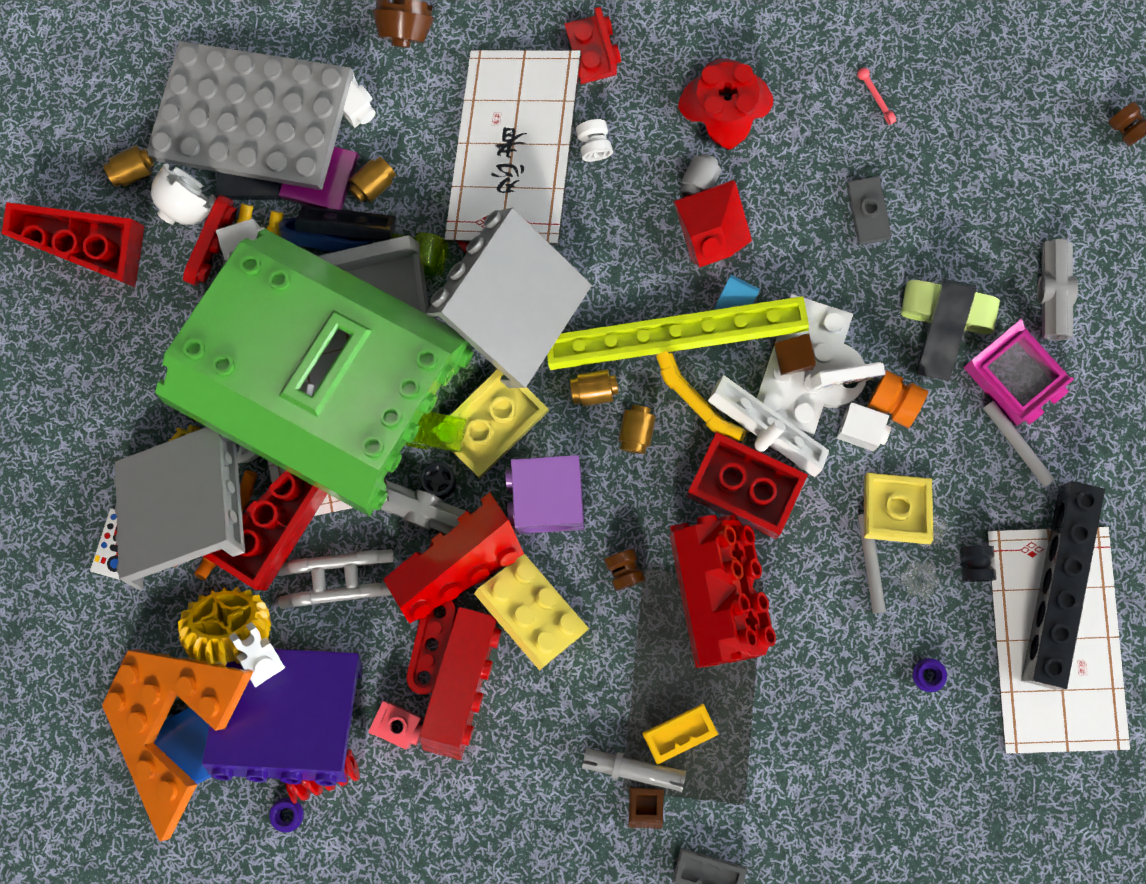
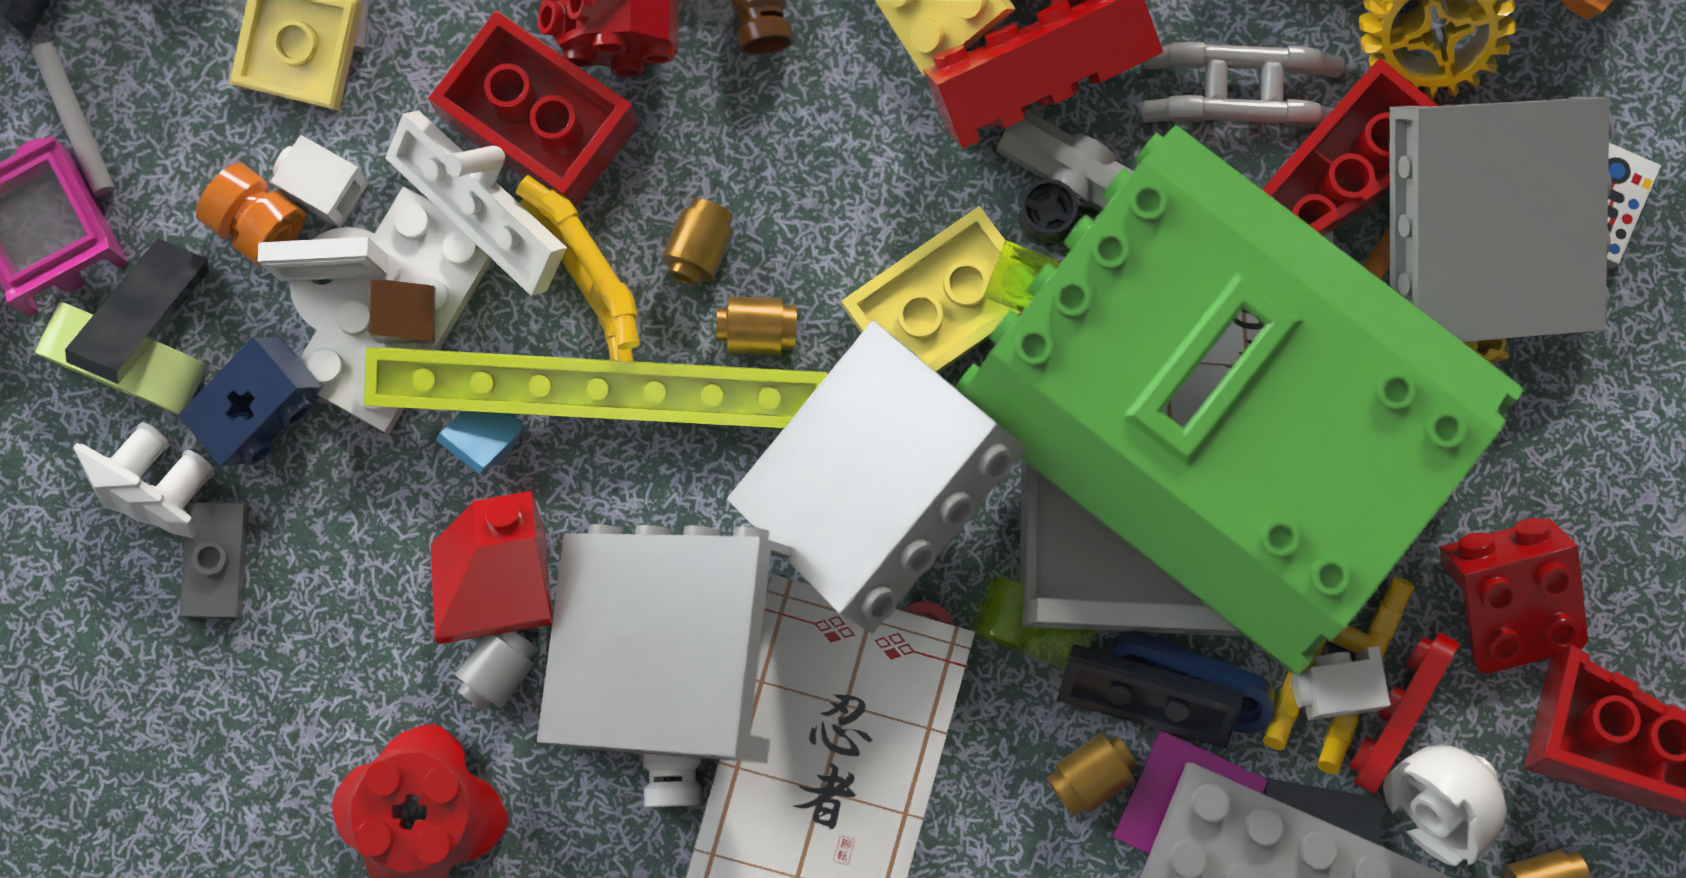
camera: 175 degrees left, 0 degrees up
medium lavender brick [505,455,584,534] -> none
coral hinge [857,68,896,125] -> none
none -> white connector [73,422,215,538]
none -> dark blue brick [178,337,323,466]
none -> light grey panel [537,524,791,763]
none -> red bracket [1439,518,1588,674]

